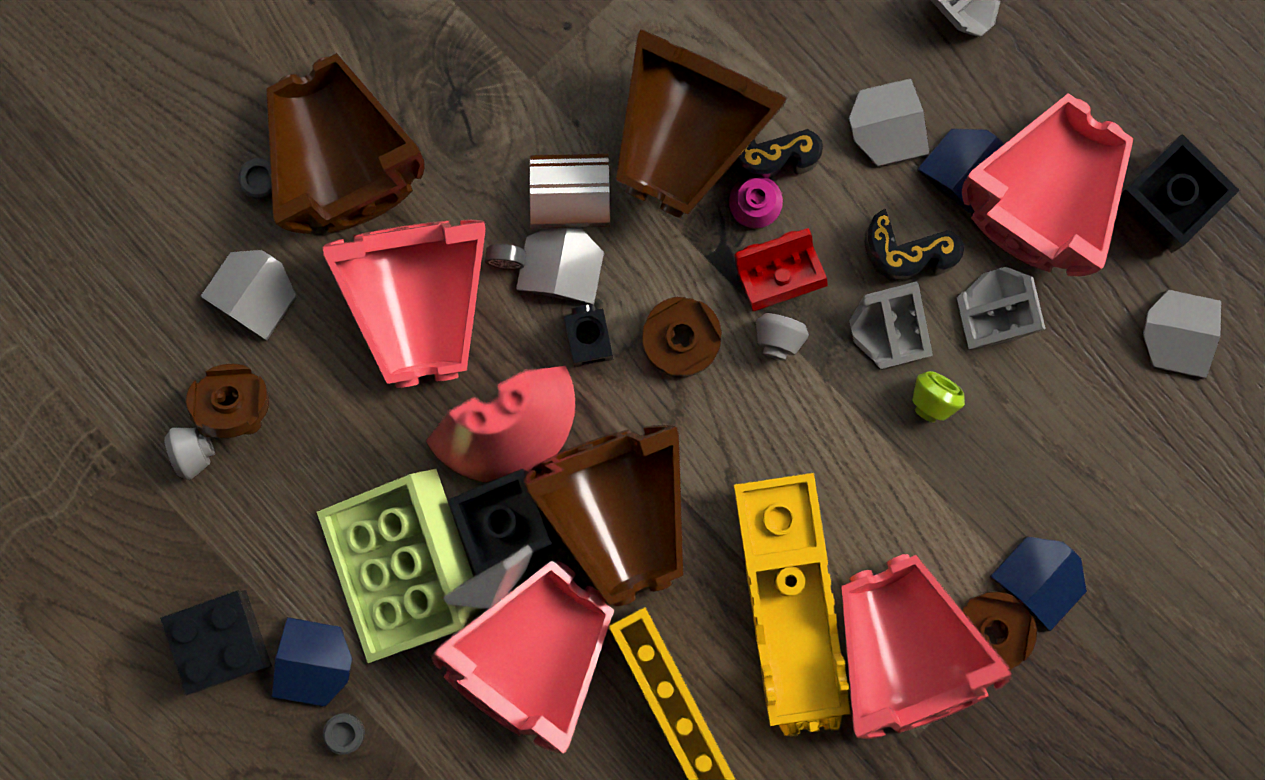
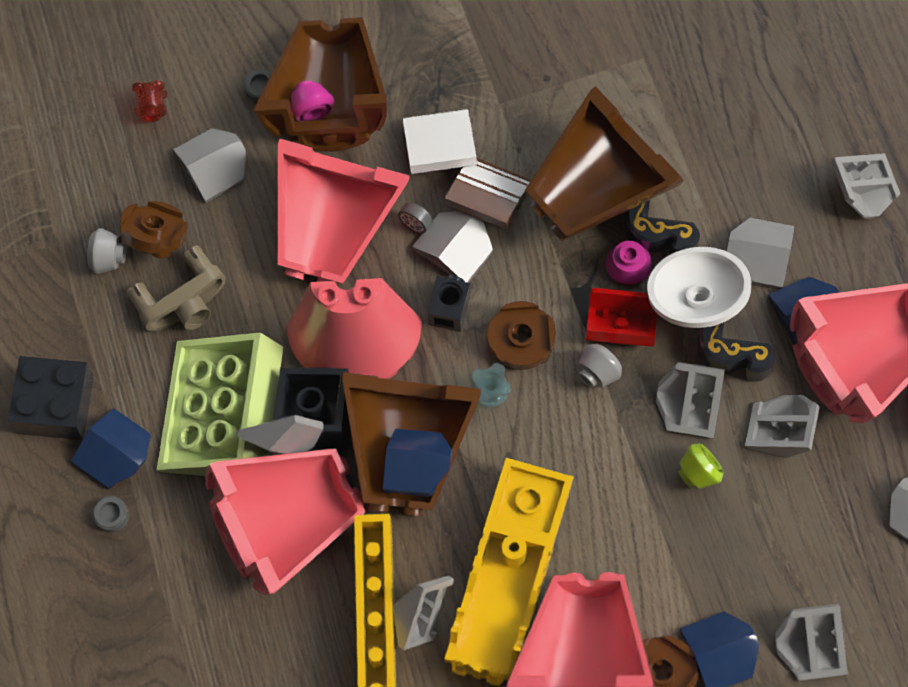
camera: 30 degrees right, 15 degrees down
none -> dark tan connector [126,246,226,331]
none -> clear red brick [132,80,168,123]
none -> dark pink cone [291,80,334,121]
none -> dark blue slope [383,428,453,497]
none -> light grey slope [393,576,454,650]
none -> white tile [403,109,477,174]
none -> clear light blue brick [472,363,511,407]
none -> white dish [647,247,751,328]
none -> light grey slope [775,604,848,681]

